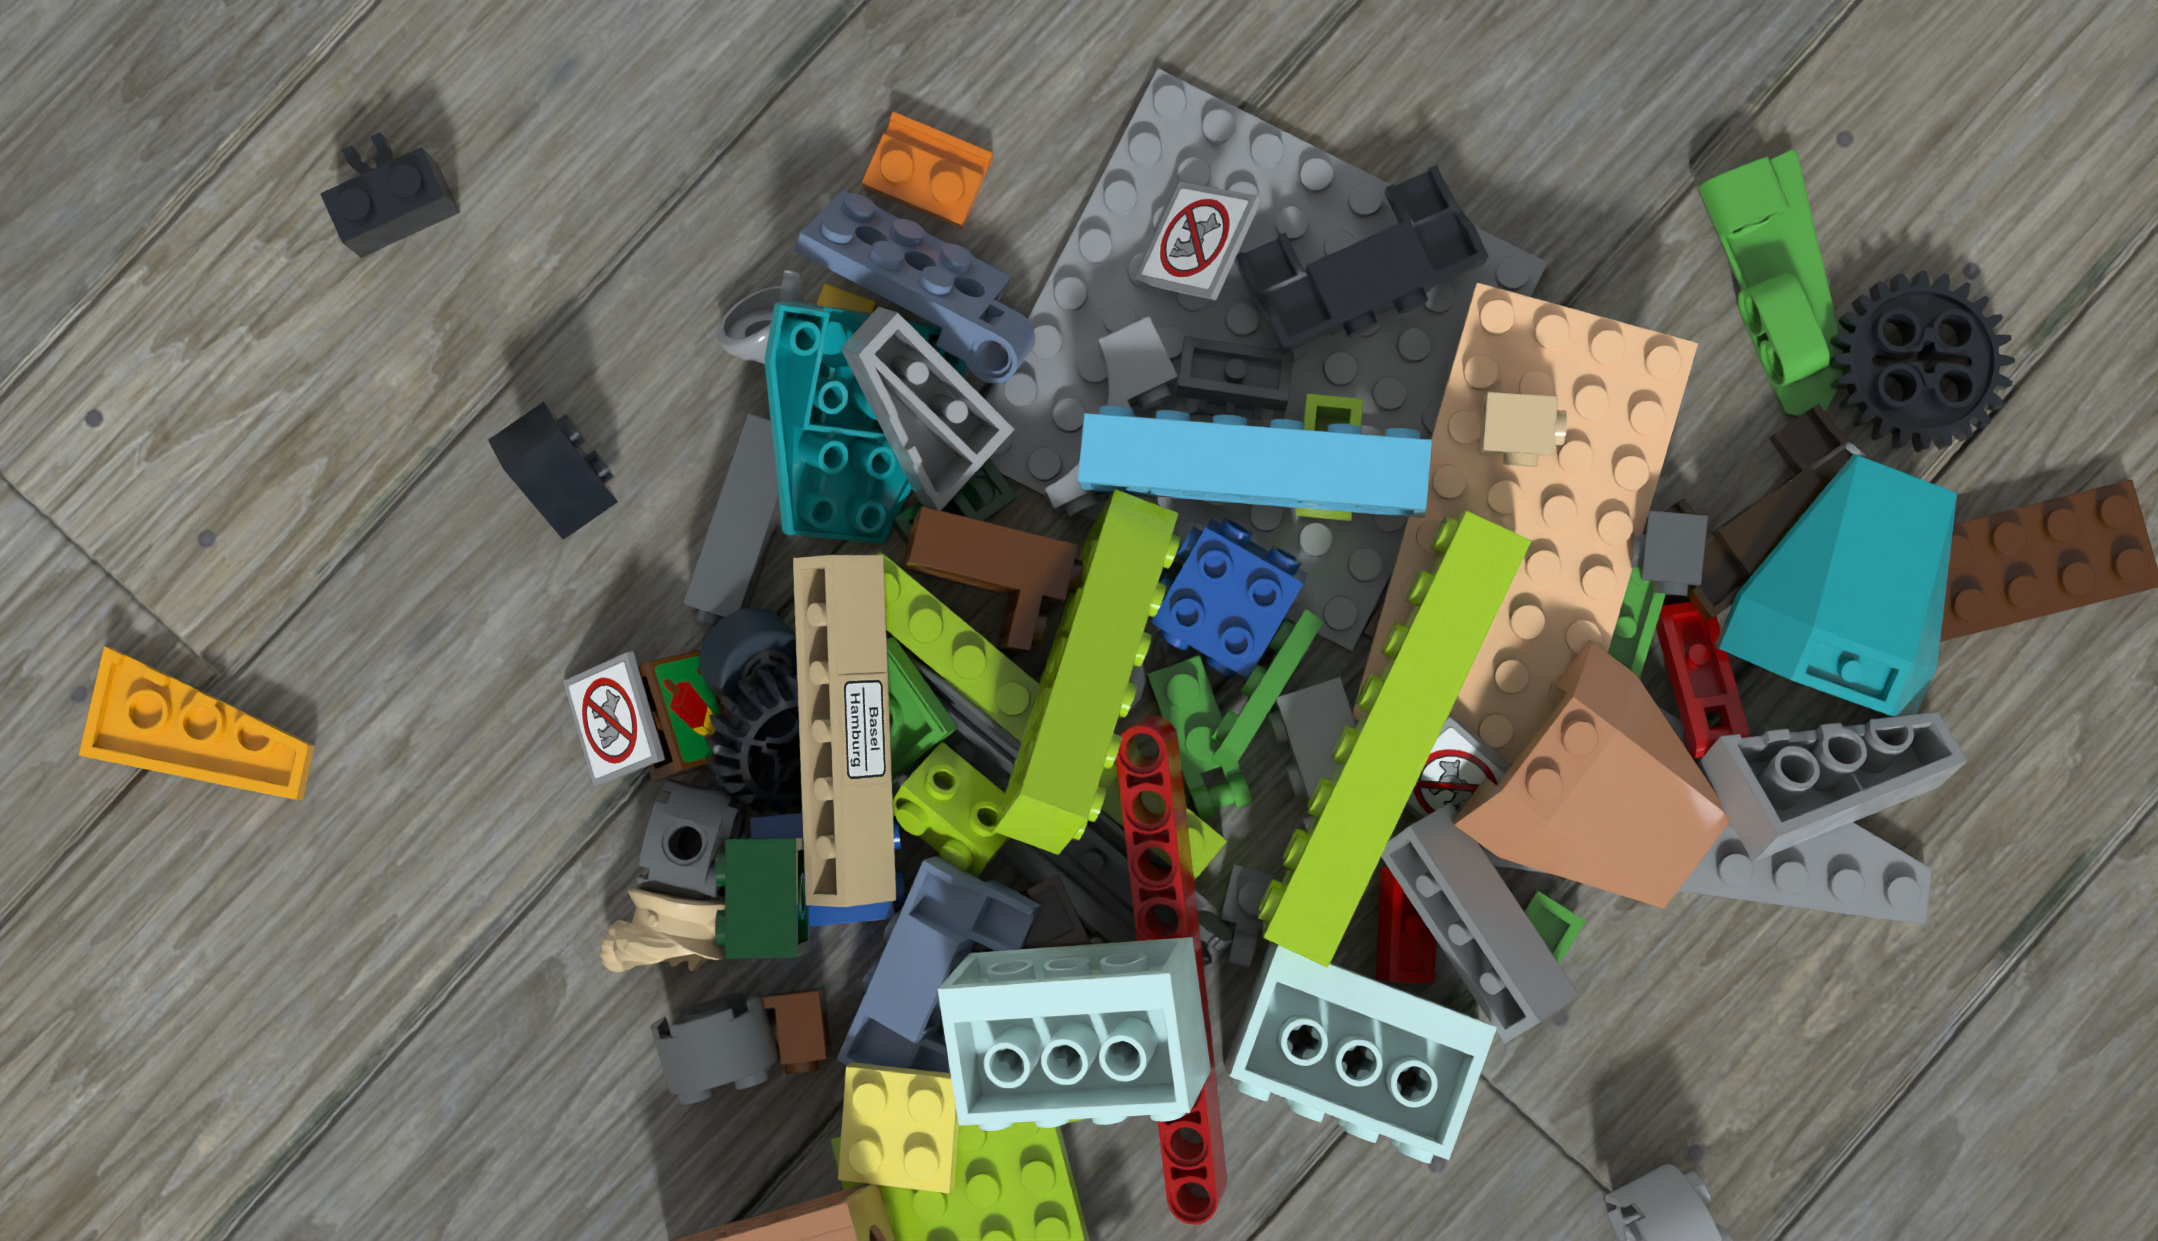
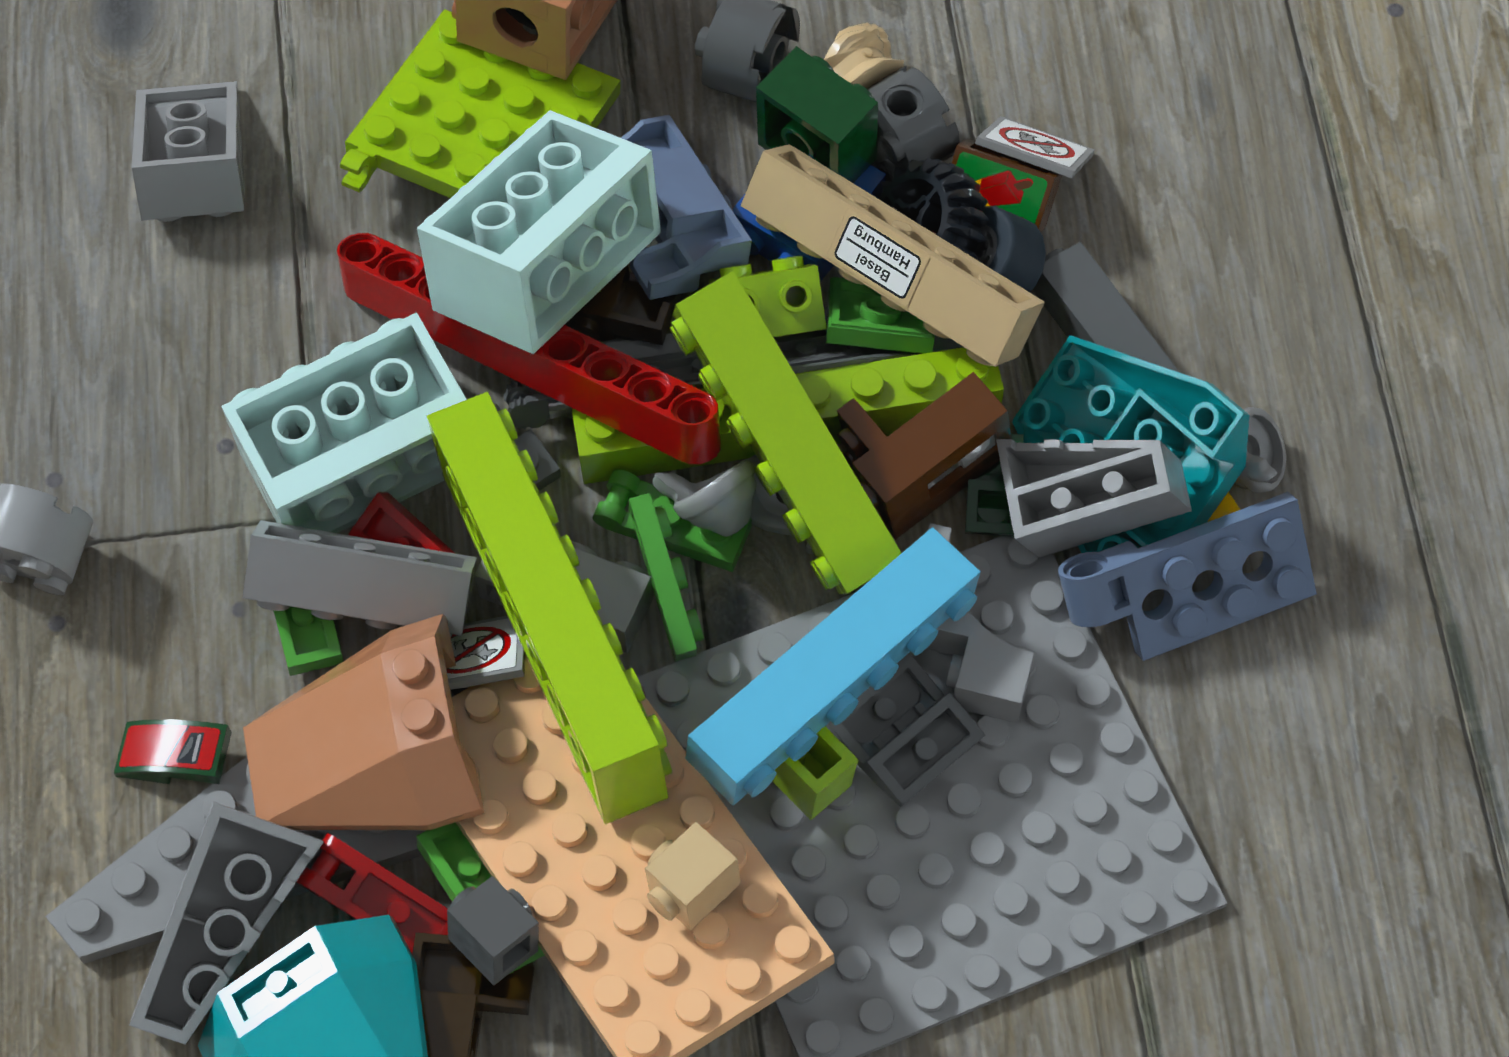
camera: 130 degrees right, 20 degrees down
black brick [488,401,618,540] -> none
reddish brown brick [762,987,832,1074] -> none
light yellow plate [838,1062,959,1193] -> none
orange plate [862,111,994,230] -> none
piece [1134,181,1262,301] -> none
blue brick [1151,518,1308,679] -> none
black bracket [1234,165,1489,355] -> none
none -> slope [114,720,232,784]
none -> light grey hat [653,460,756,537]

